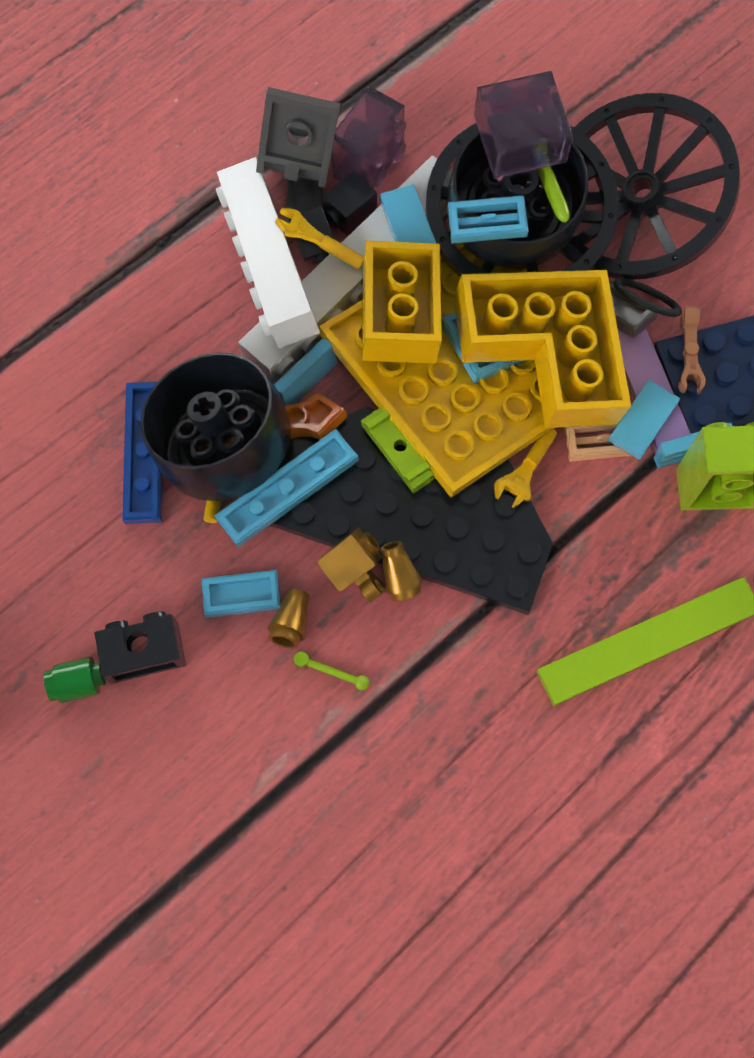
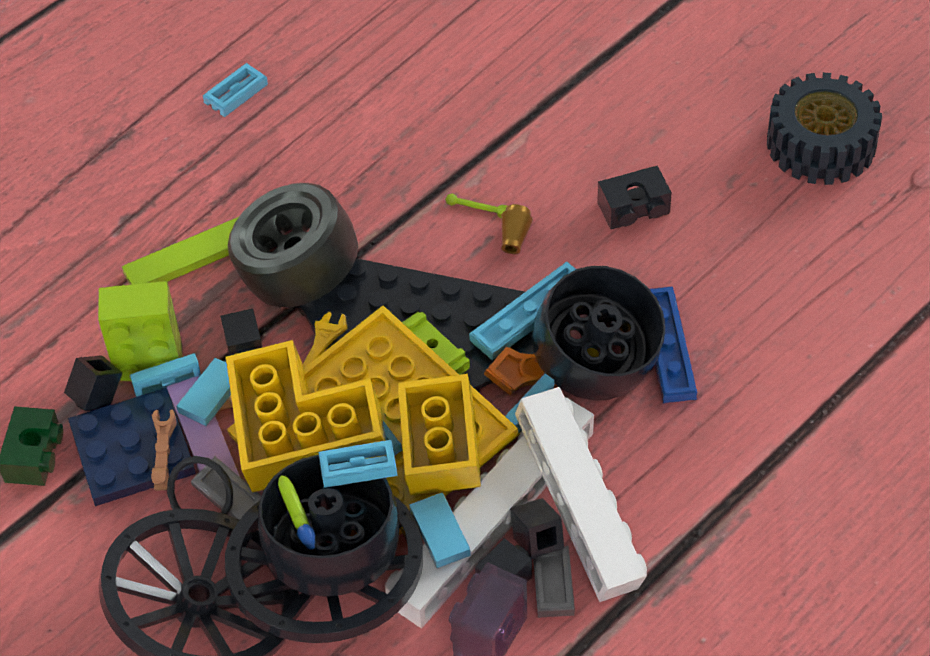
camera: 175 degrees right, 20 degrees down
green brick [44,656,106,703] -> none
medium azure tile [201,570,281,618] -> none
dark grey bracket [256,87,341,188] -> none
yellow piece [275,208,364,270] -> none
pearl gold brick [316,528,385,603] -> none
pearl gold cone [380,541,422,601] -> none
clear purple brick [474,71,573,179] -> none
none -> medium azure tile [203,63,268,117]
none -> black brick [220,308,262,356]
none -> pearl dark grey wheel [228,183,358,307]

